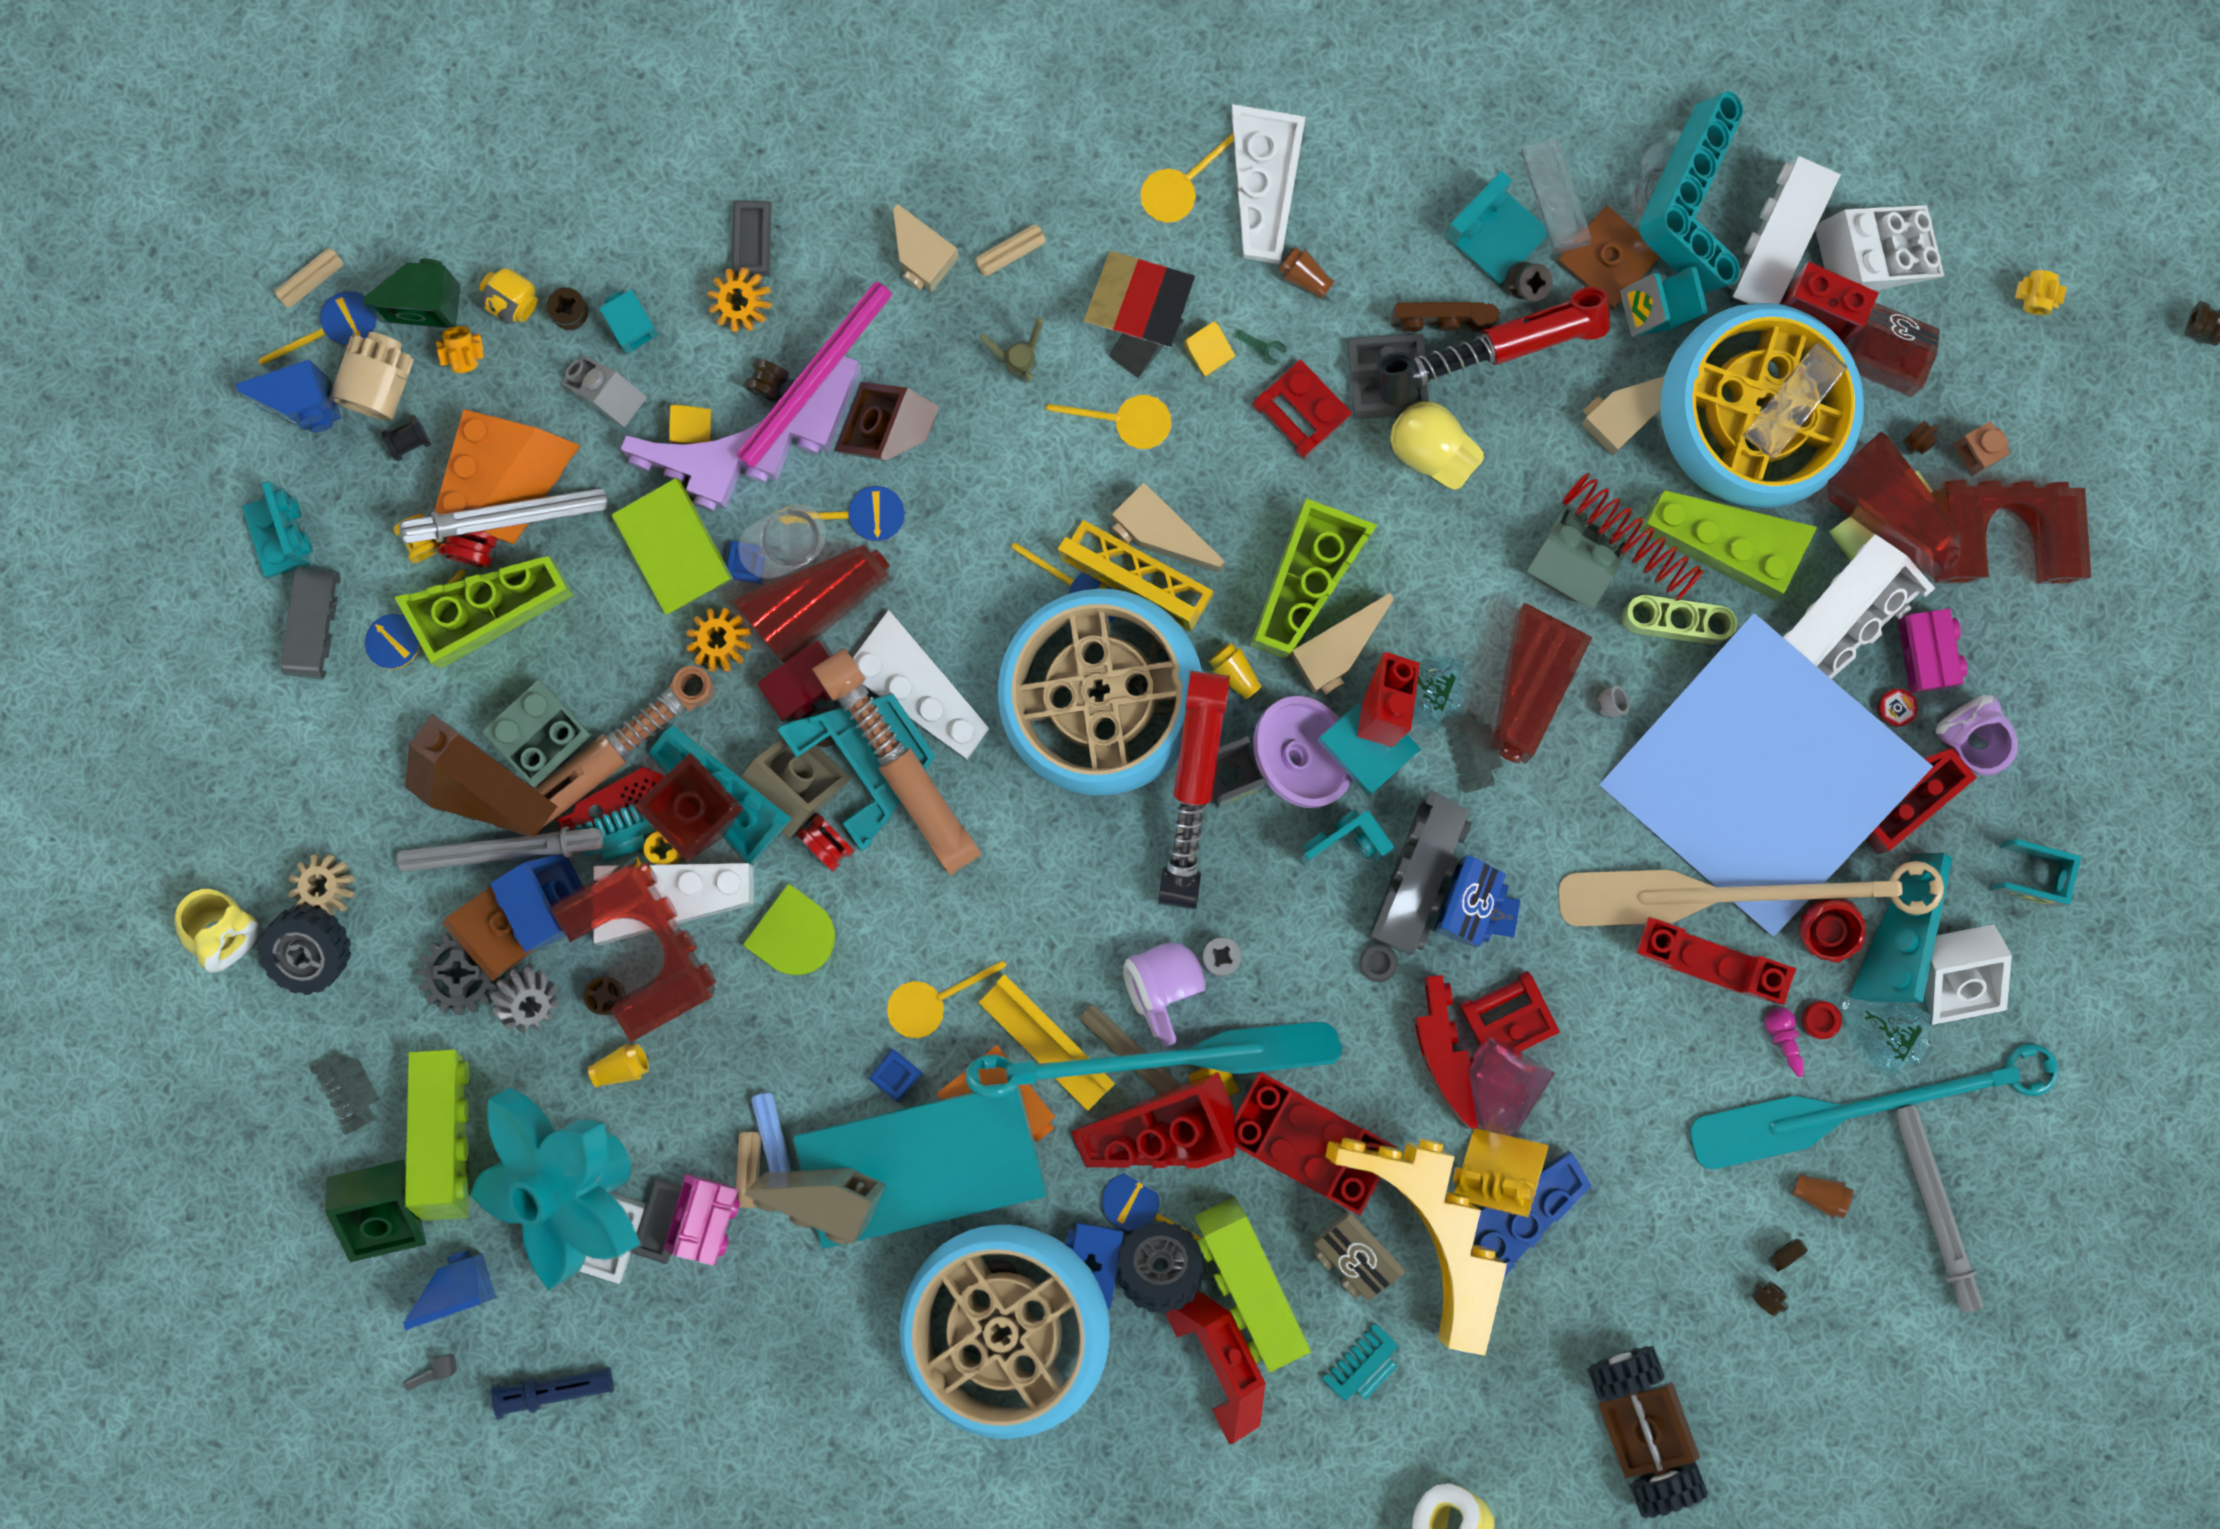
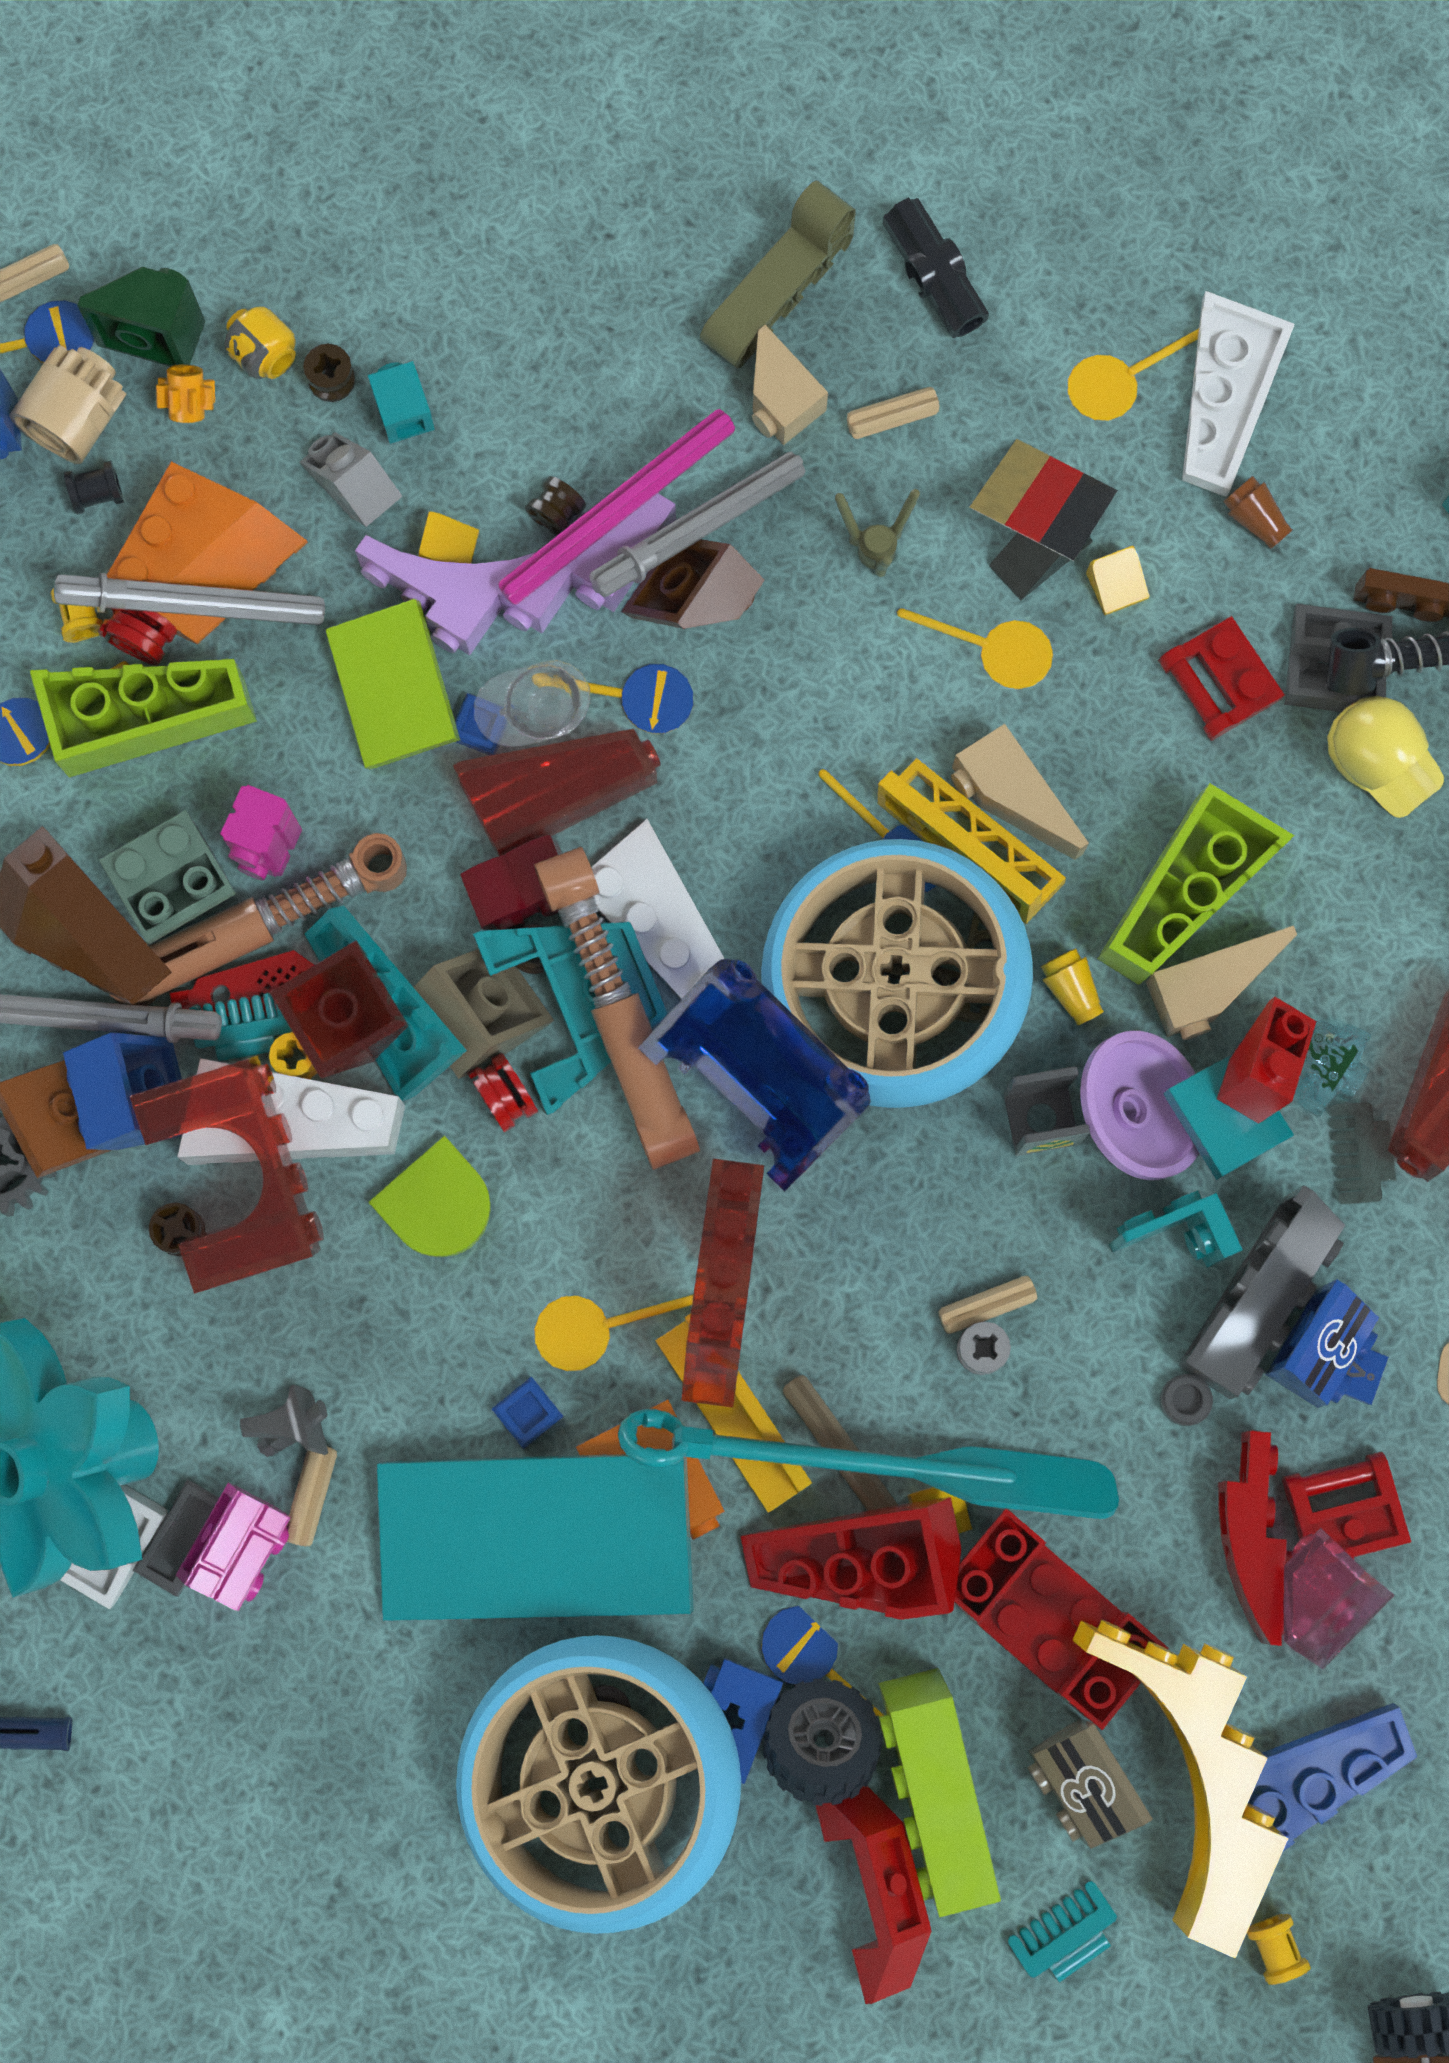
camera: 15 degrees right, 5 degrees down
light grey gear [490,966,559,1034] -> none
yellow cone [588,1043,649,1088] -> none
light orange gear [686,608,751,673] -> none
light orange gear [707,268,772,332] -> none
dark grey tile [732,201,772,277] -> none
dark tan slope [745,1168,886,1245] -> none
light blue axle [751,1092,792,1172] -> none
lavender piece [1123,942,1206,1047] -> none
red piece [1158,671,1230,910] -> none
clear green hand [1235,329,1287,365] -> none
yellow hinge [1453,1128,1549,1217] -> none
none -> dark pink brick [220,785,302,881]
none -> dark grey piece [240,1385,328,1457]
none -> light grey axle [589,452,805,597]
none -> clear blue windscreen [638,959,871,1192]
none -> clear red arch [681,1158,765,1408]
none -> olive beam [700,180,856,369]
none -> black piece [882,197,989,338]
none -> tan axle [938,1276,1037,1334]
none -> yellow bush [1247,1914,1311,1985]

